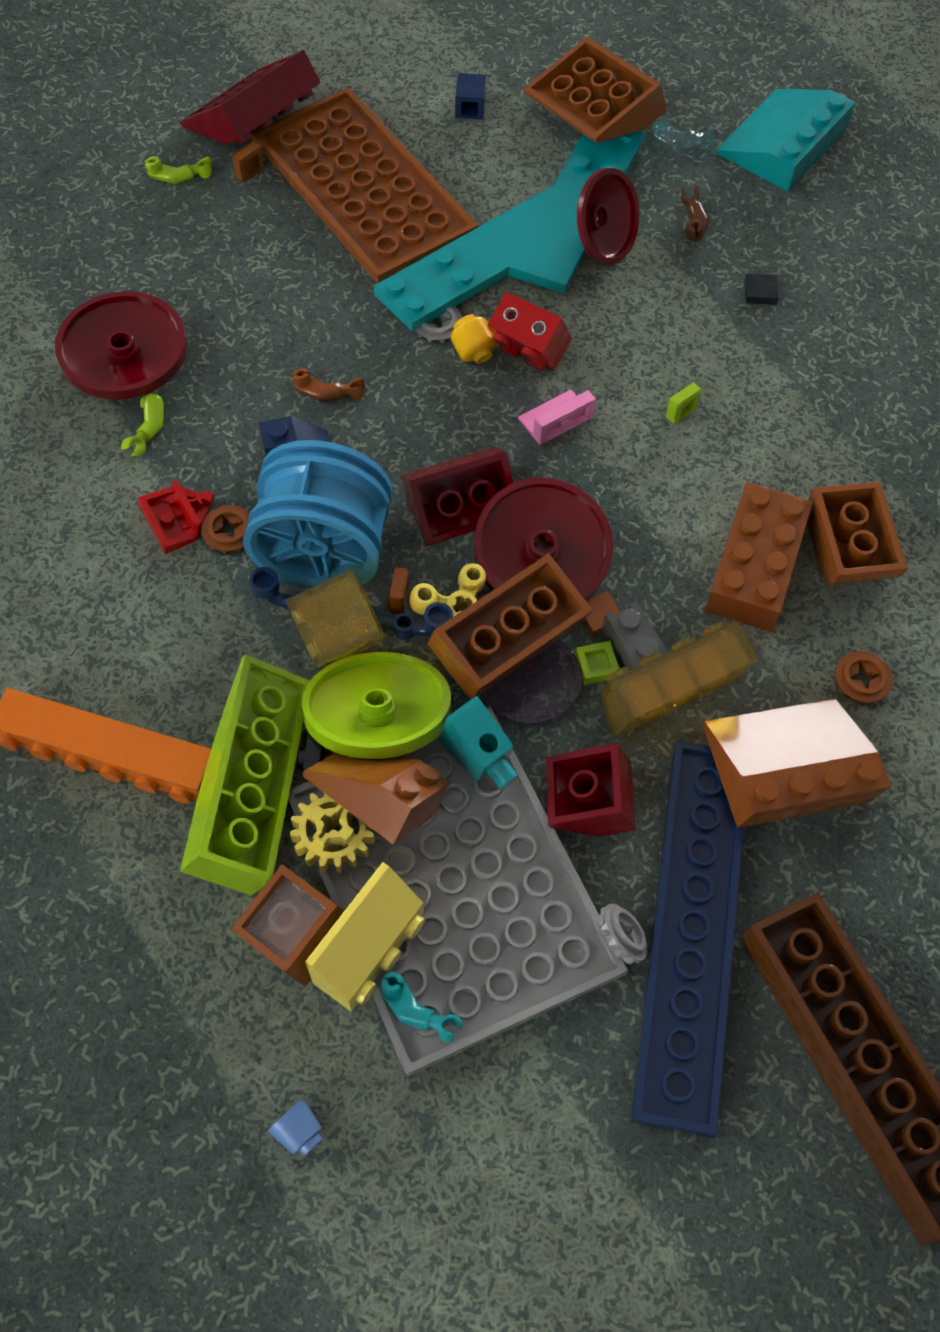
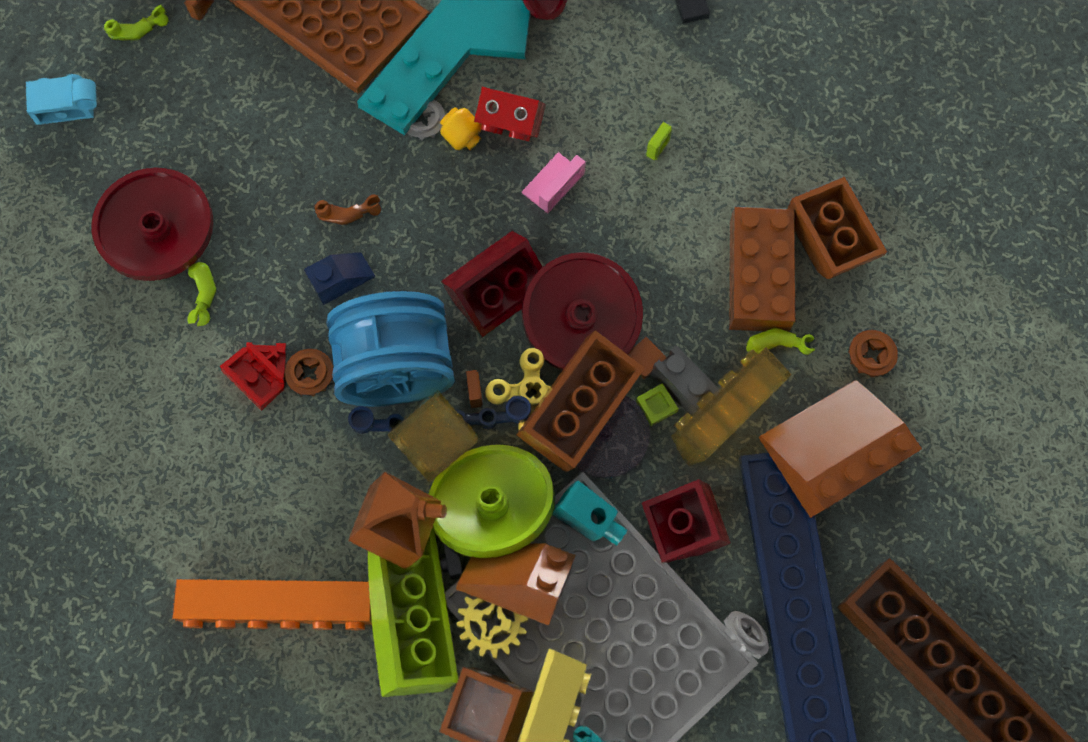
camera: 15 degrees left, 10 degrees up
none -> medium azure hinge [26,74,97,125]
none -> dark orange piece [348,472,447,569]
none -> lime arm [746,328,815,355]

